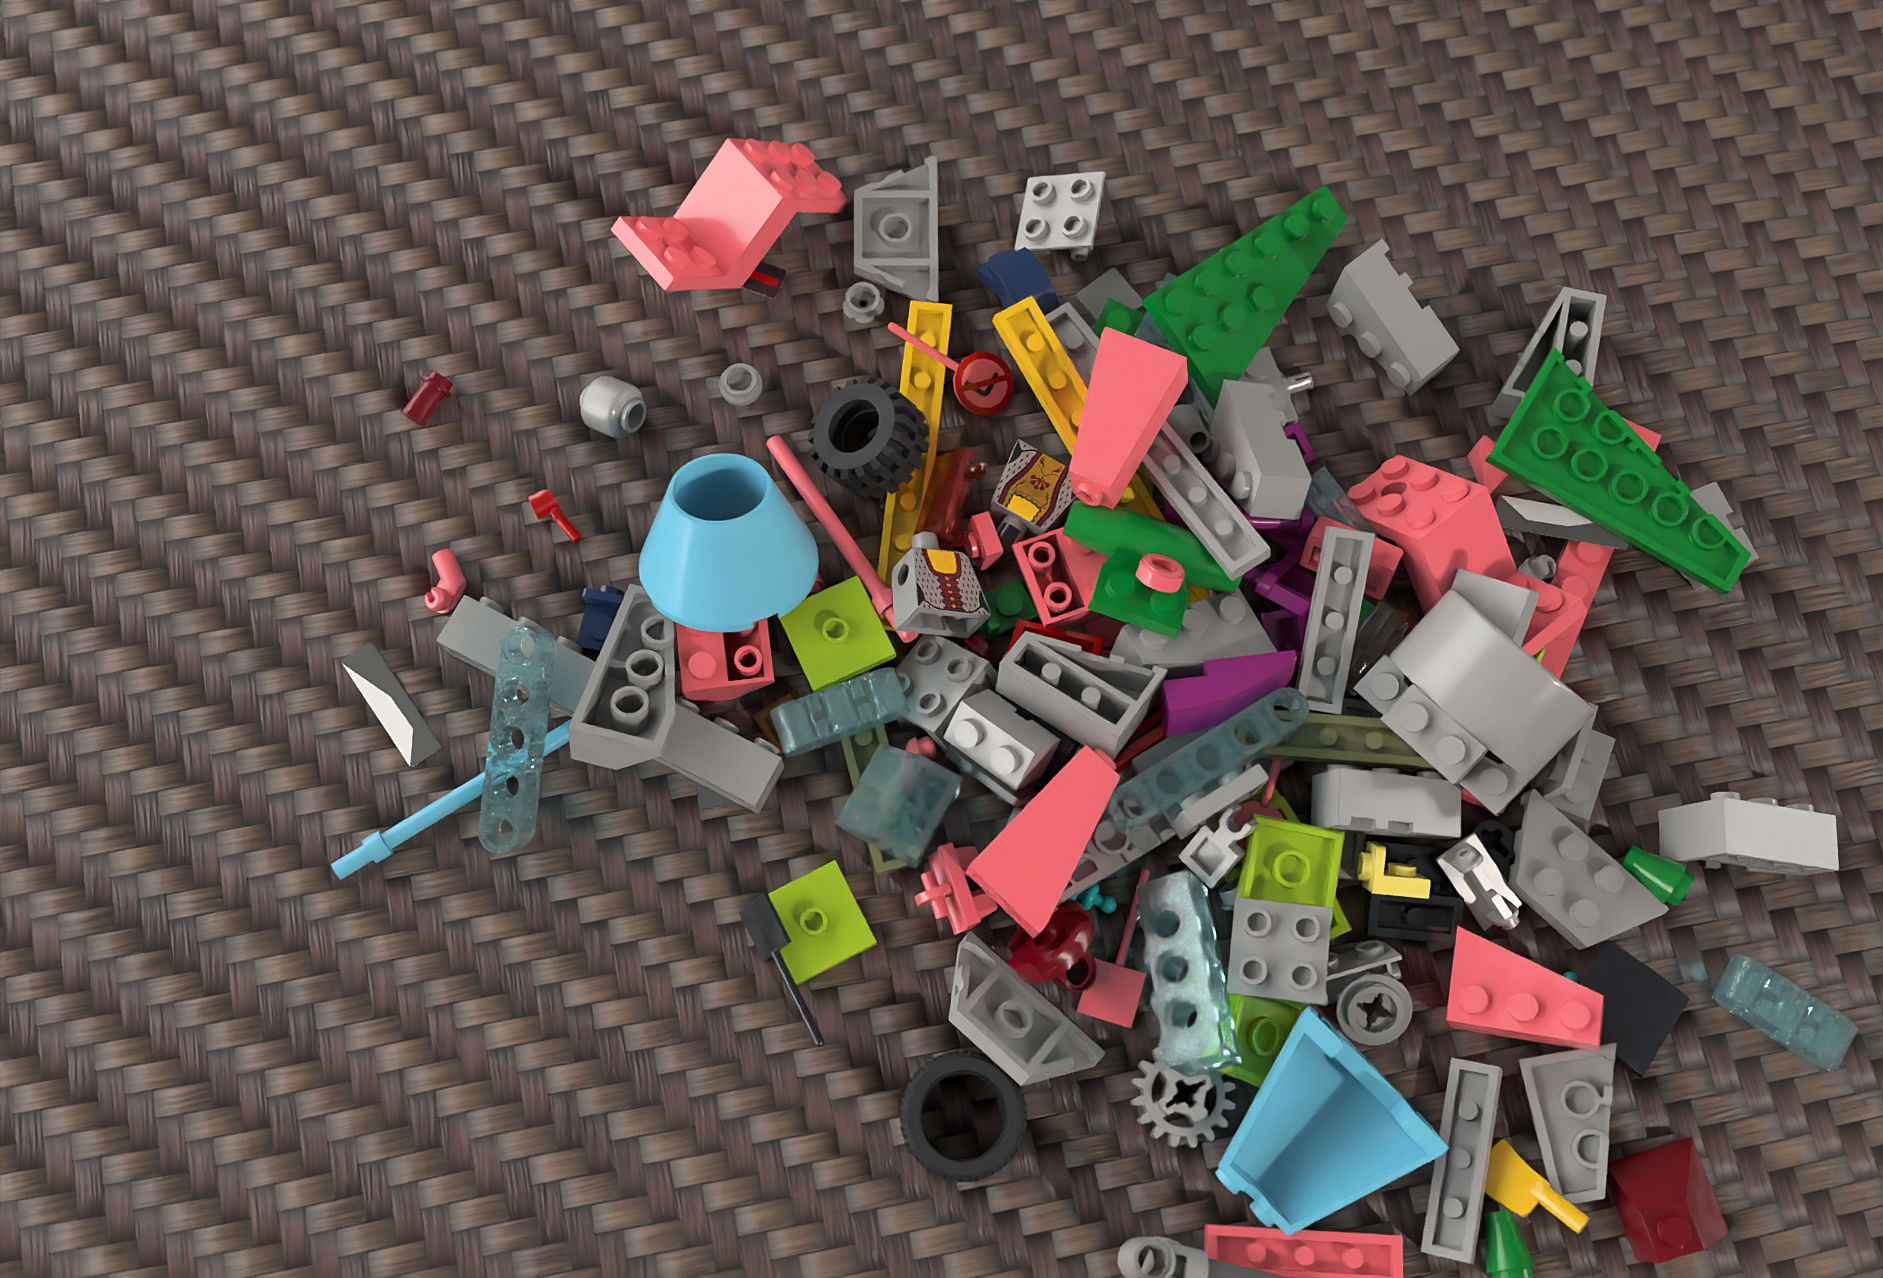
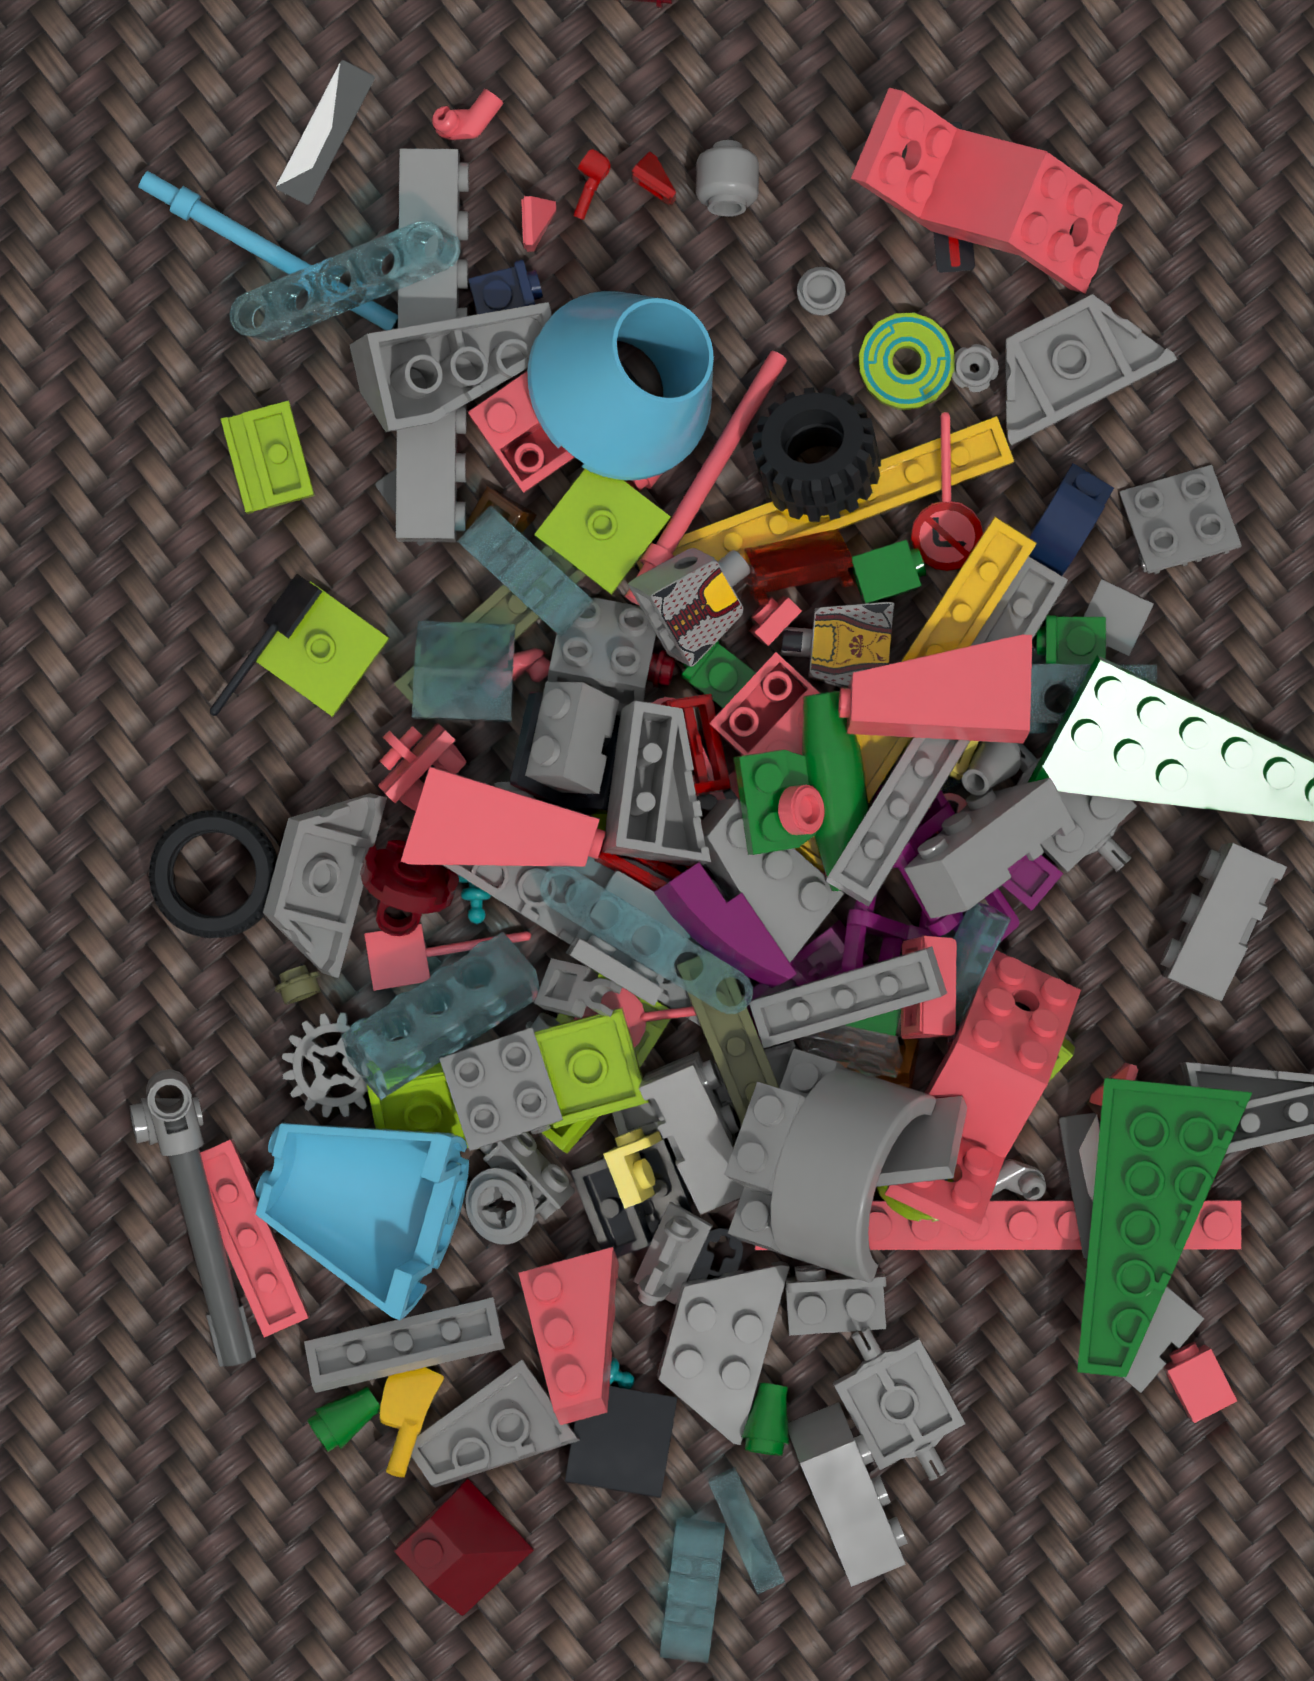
camera: 65 degrees right, 15 degrees up
none -> lime plate [221,400,315,514]
none -> olive plate [274,965,321,1005]
none -> coral slope [521,196,556,252]
none -> red slope [632,151,676,206]
none -> clear light blue piece [708,1467,785,1594]
none -> light grey plate [833,1326,965,1481]
none -> green brick [849,540,927,604]
none -> lime tile [858,313,955,410]
none -> coral brick [1163,1342,1237,1423]

